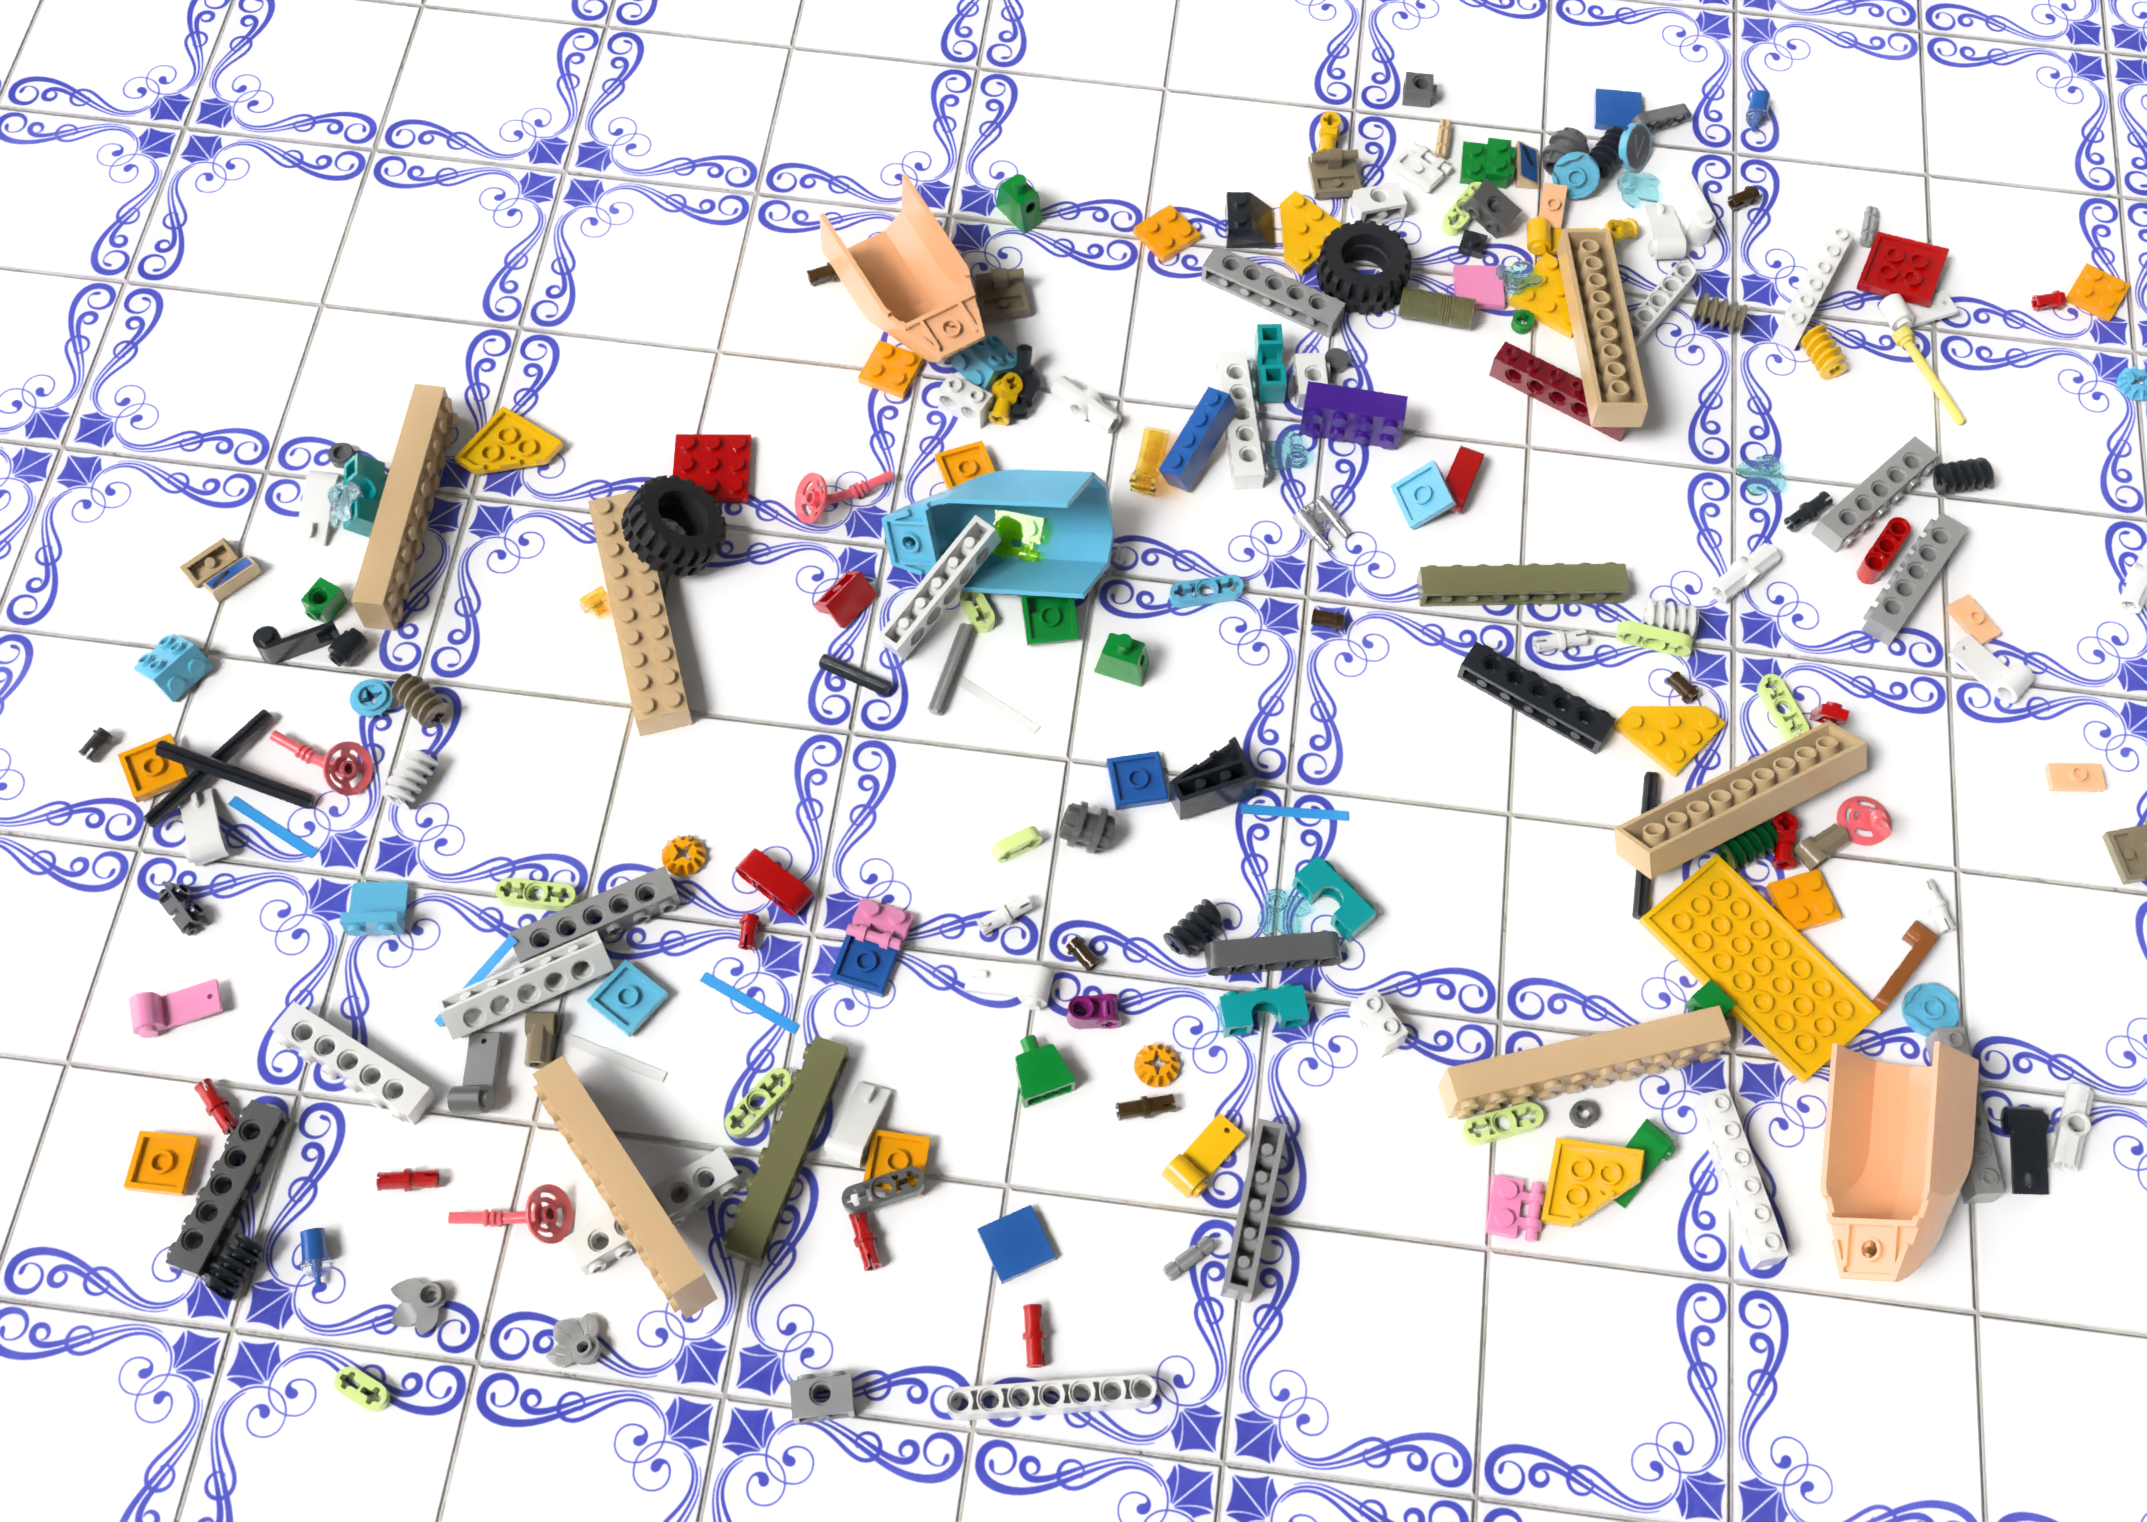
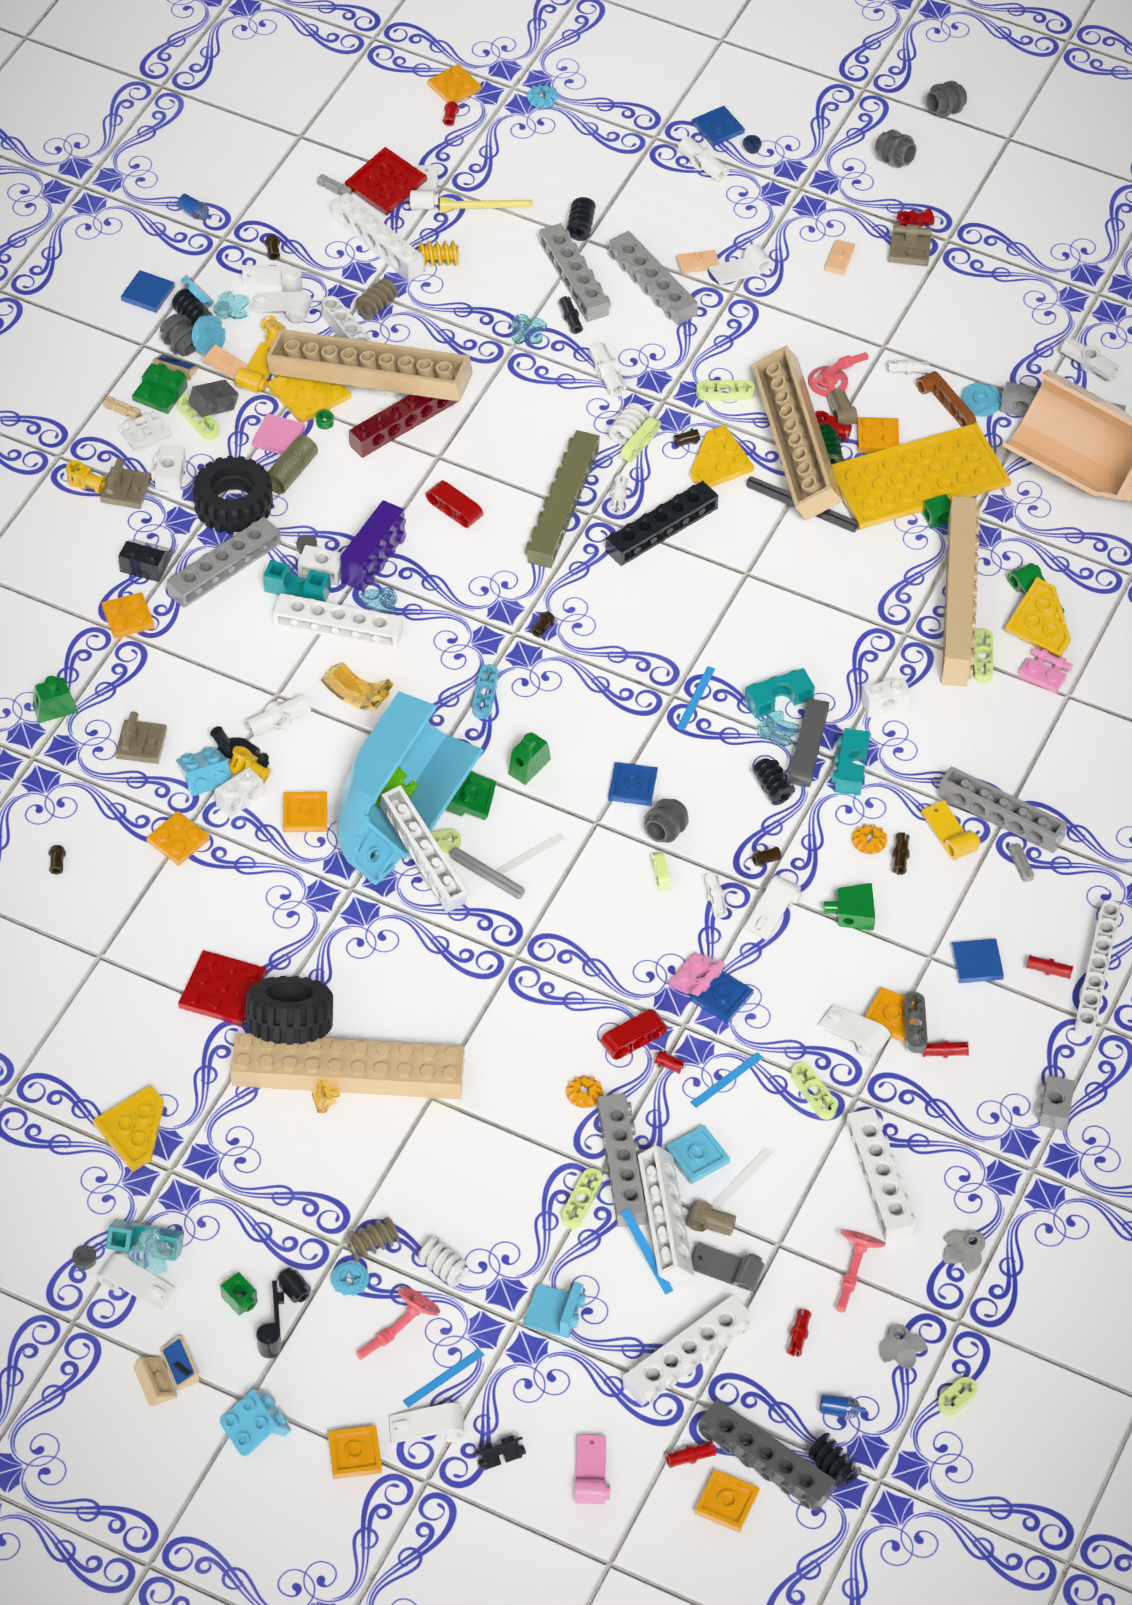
camera: 70 degrees left, 10 degrees down
black pin [78,727,113,763] -> none
black axle [143,709,273,828] -> none
black axle [155,740,315,809] -> none
tan brick [351,384,457,631] -> none
tan brick [532,1055,718,1319] -> none
olive brick [723,1036,849,1268] -> none
coral dish [795,470,895,524] -> none
red panel [813,571,877,628] -> none
black axle [818,654,892,696] -> none
light nougat windscreen [820,174,985,362] -> none
magenta piece [1066,994,1122,1029] -> none
blue brick [1159,387,1238,492] -> none
black wedge [1170,736,1256,820] -> none
yellow plate [1279,190,1343,276] -> none
clear piece [1292,495,1350,551] -> none
plate [1390,460,1456,530] -> none
dark grey brick [1402,72,1437,108] -> none
black plate [1458,229,1488,259] -> none
clear light blue plate [1496,261,1543,295] -> none
dark grey bush [1569,1100,1597,1128] -> none
dark grey beam [1631,103,1692,132] -> none
white brick [1692,1088,1789,1270] -> none
red plate [1809,701,1849,725] -> none
red beam [1856,517,1911,585] -> none
black door [2000,1106,2049,1195] -> none

